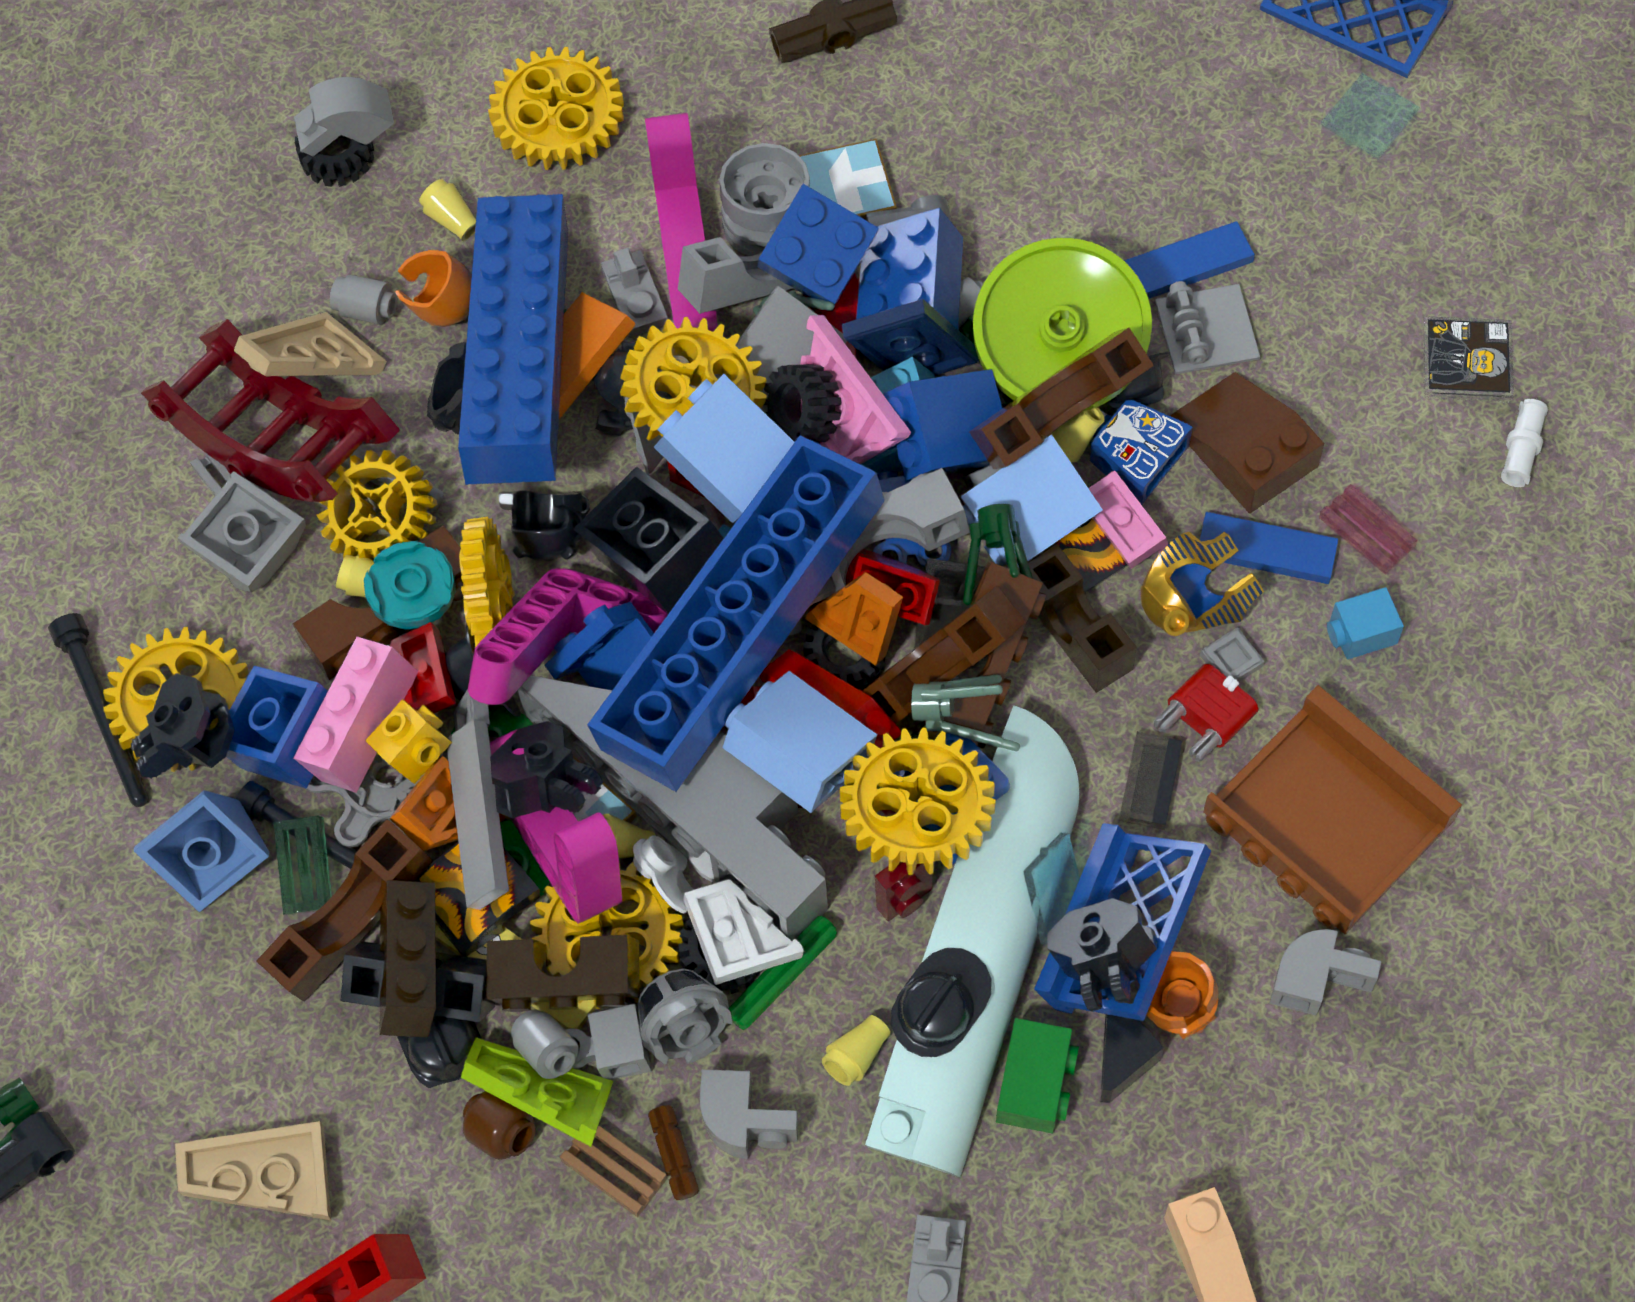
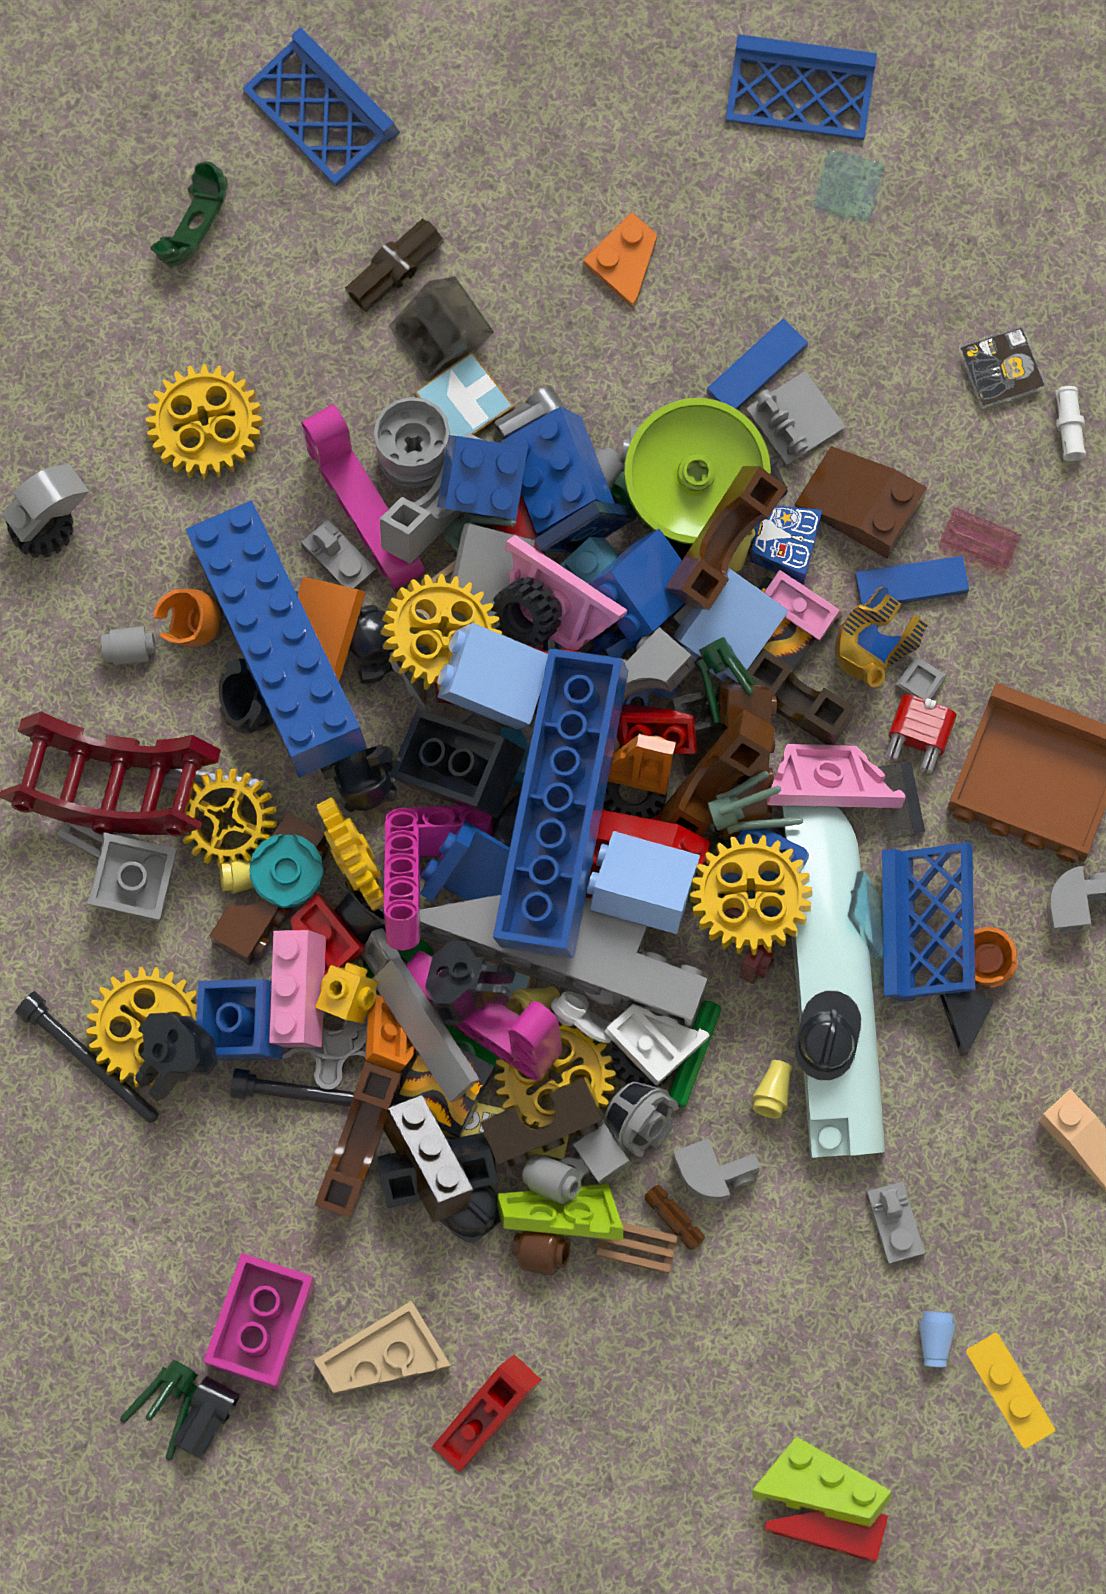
camera: 25 degrees left, 10 degrees up
medium blue slope [134,790,269,912] -> none
tan wing [234,312,387,376] -> none
clear green tile [274,815,332,915] -> none
light yellow cone [419,179,476,241] -> none
green brick [996,1018,1079,1134] -> none
black hinge [1047,898,1157,1012] -> none
dark azure brick [1327,587,1404,660] -> none
none -> dark pink brick [203,1253,316,1391]
none -> clear smoke slope [389,276,494,381]
none -> orange wing [583,212,657,308]
none -> bright pink wing [767,744,906,808]

